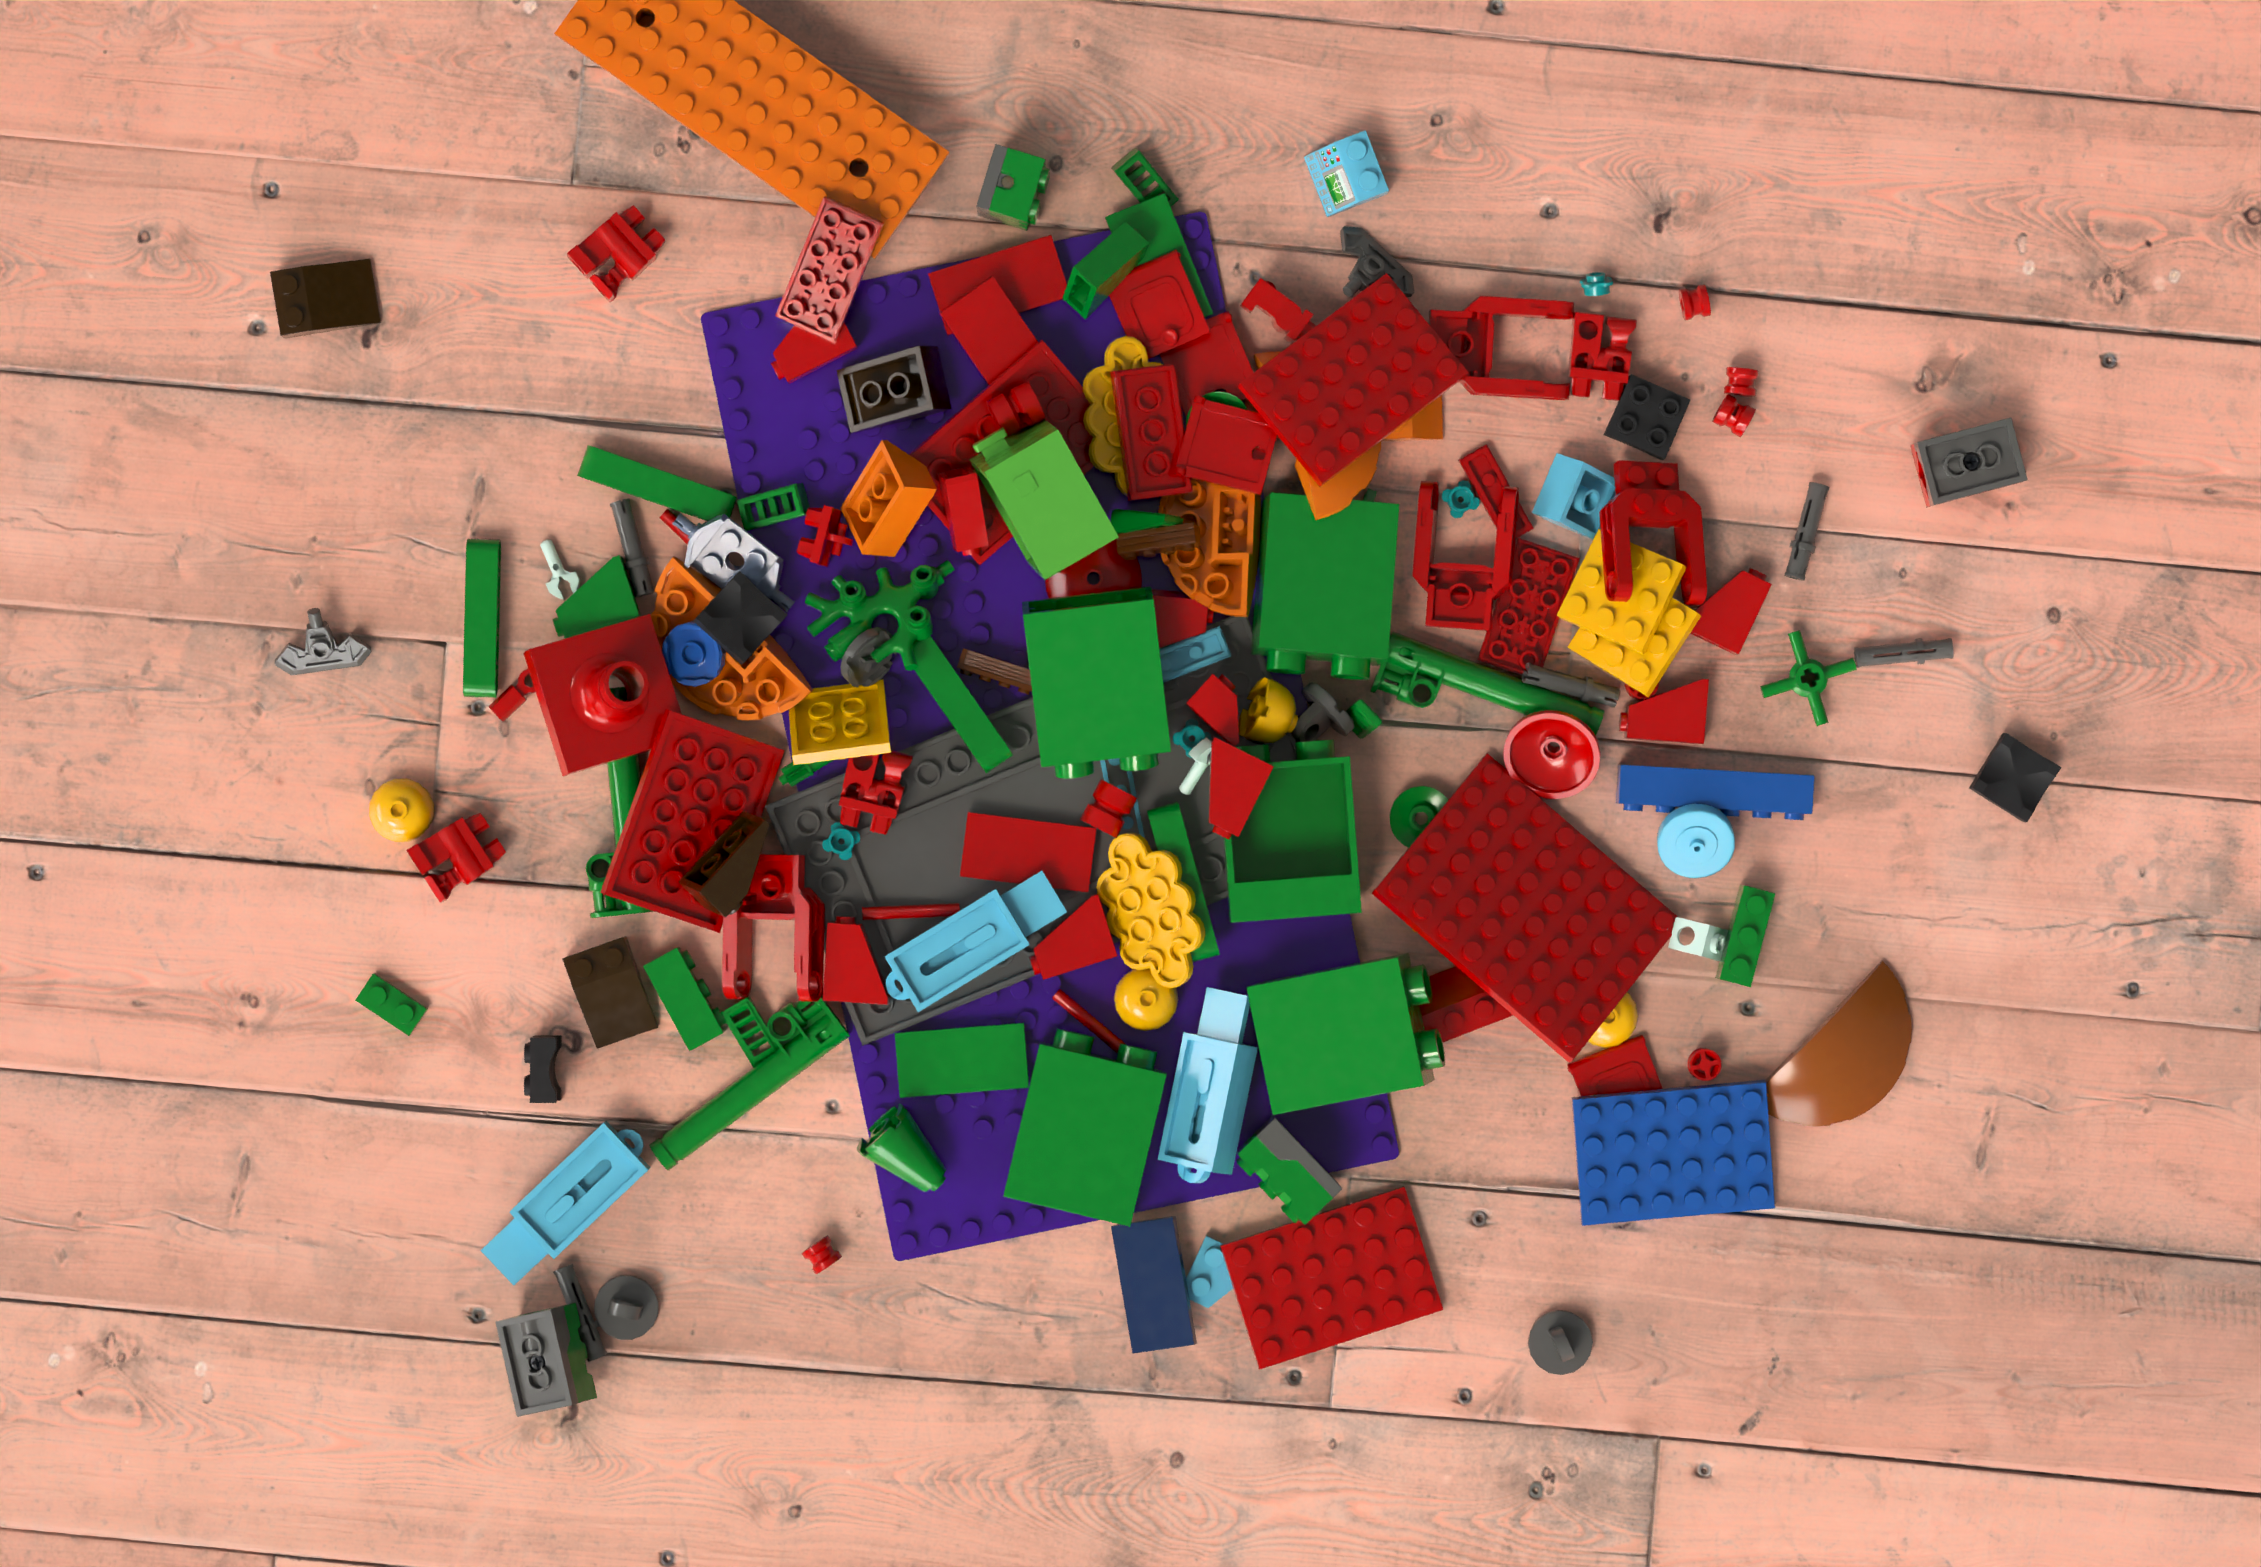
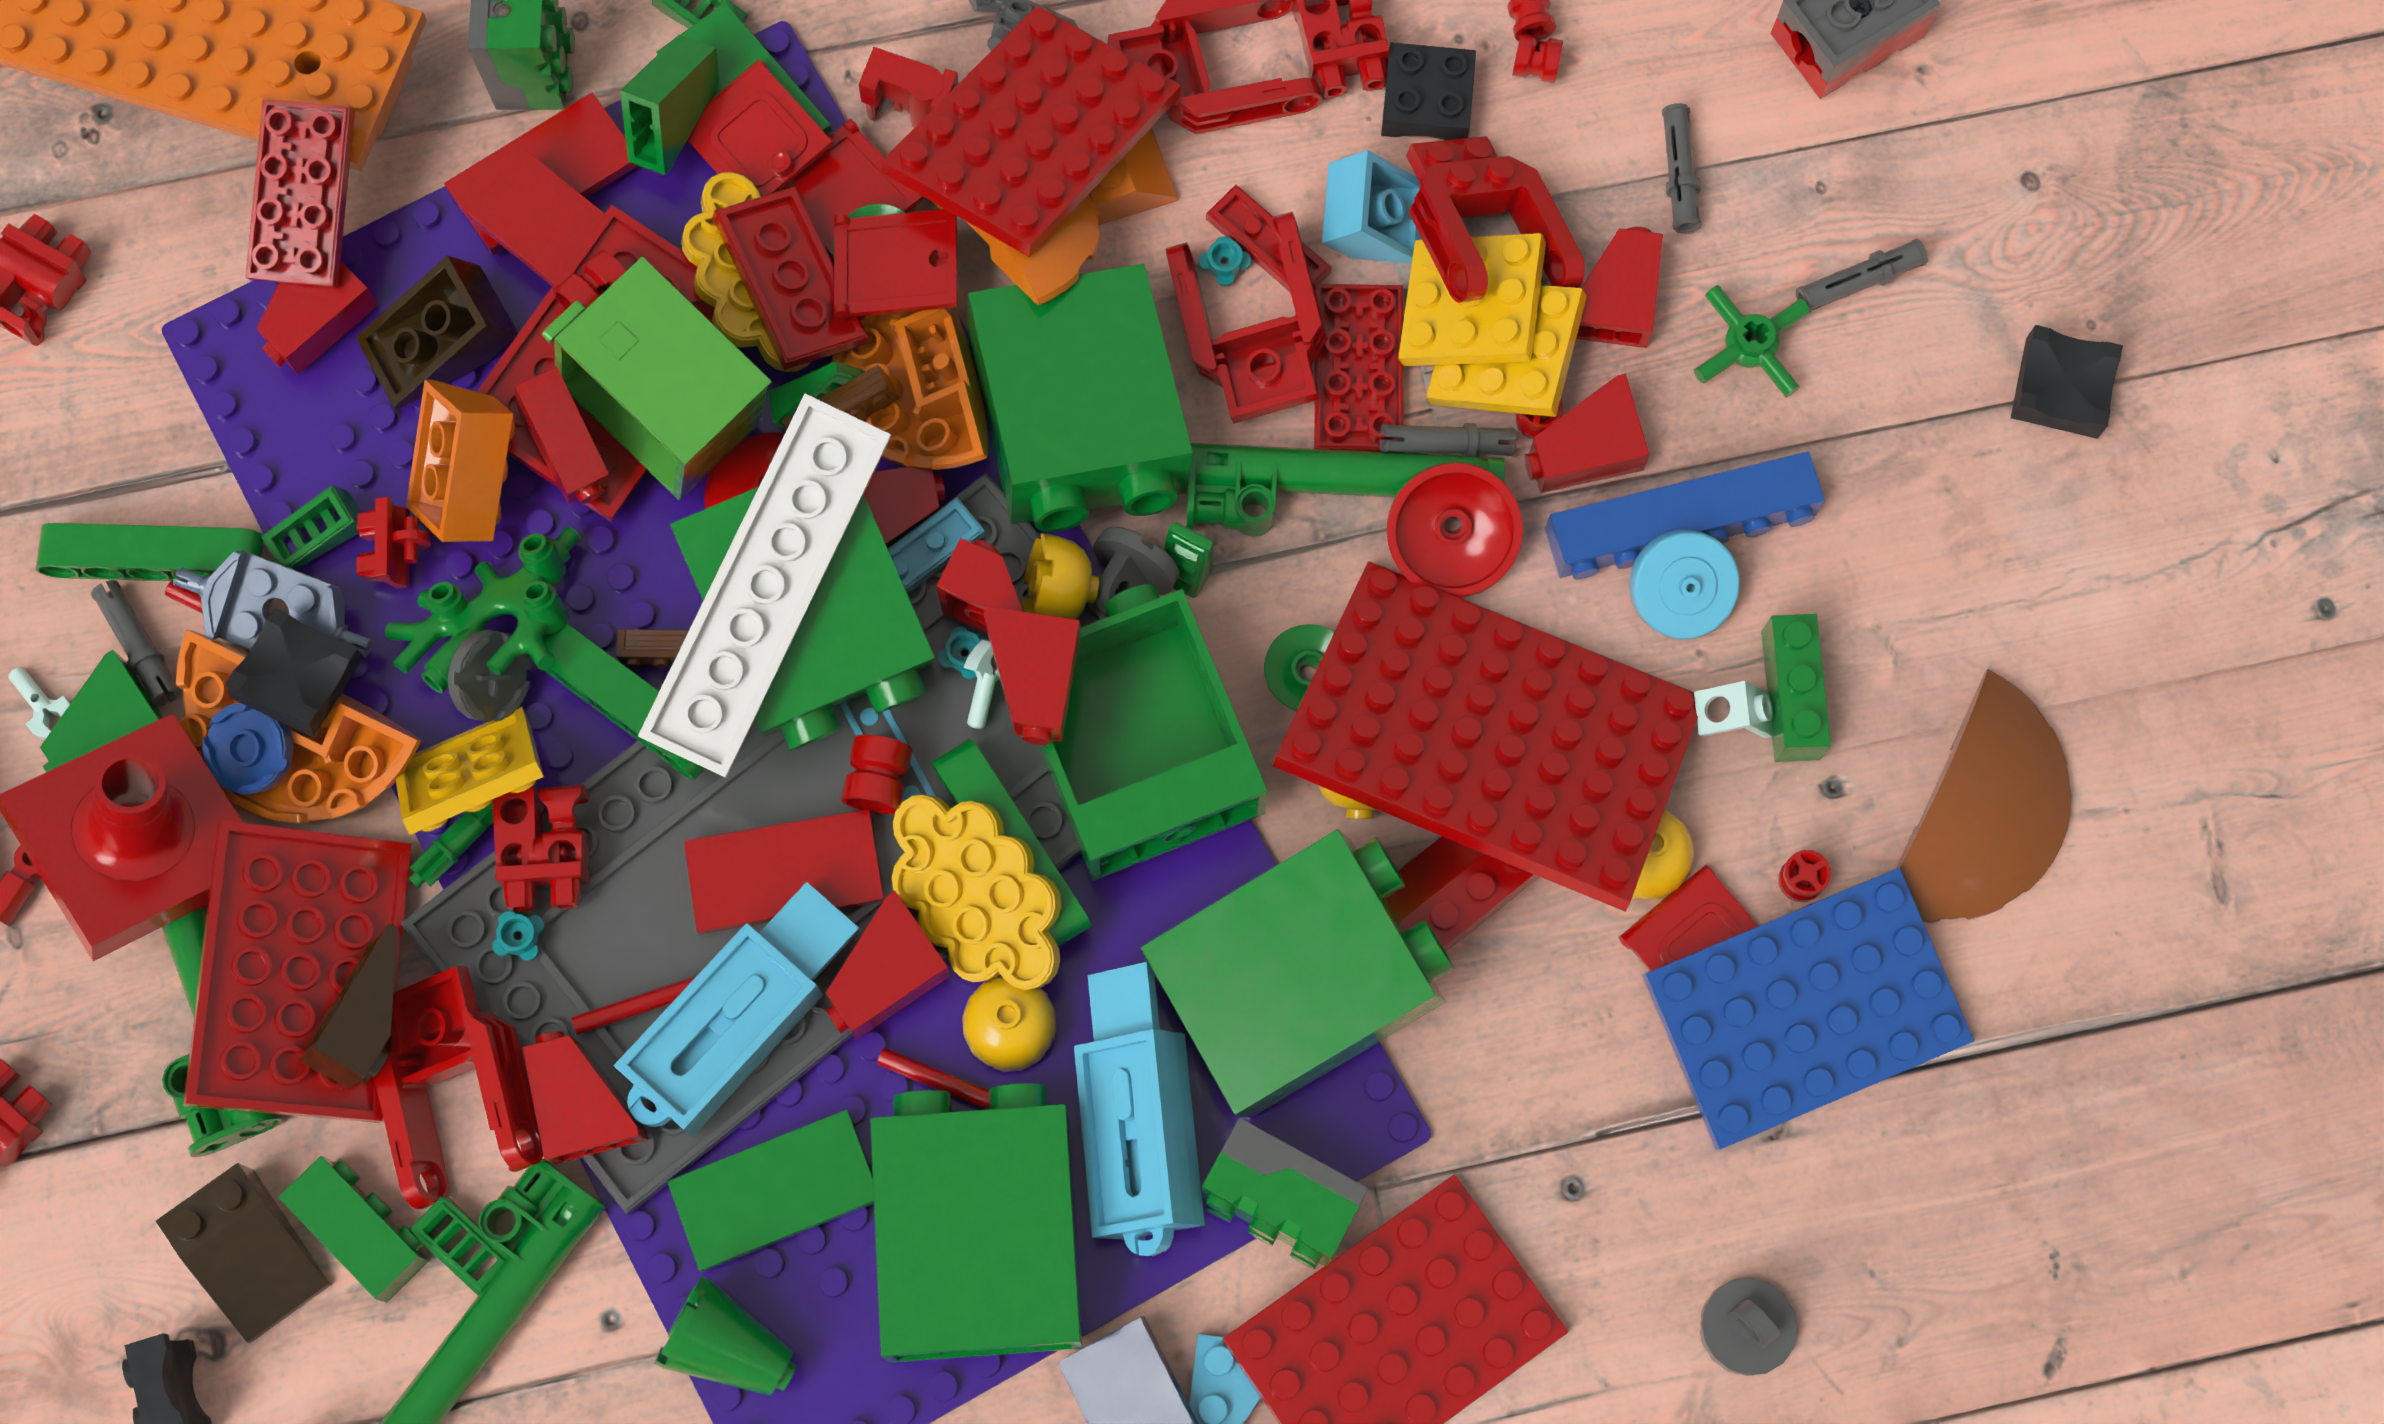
camera: 20 degrees left, 15 degrees down
none -> white plate [638,394,891,778]

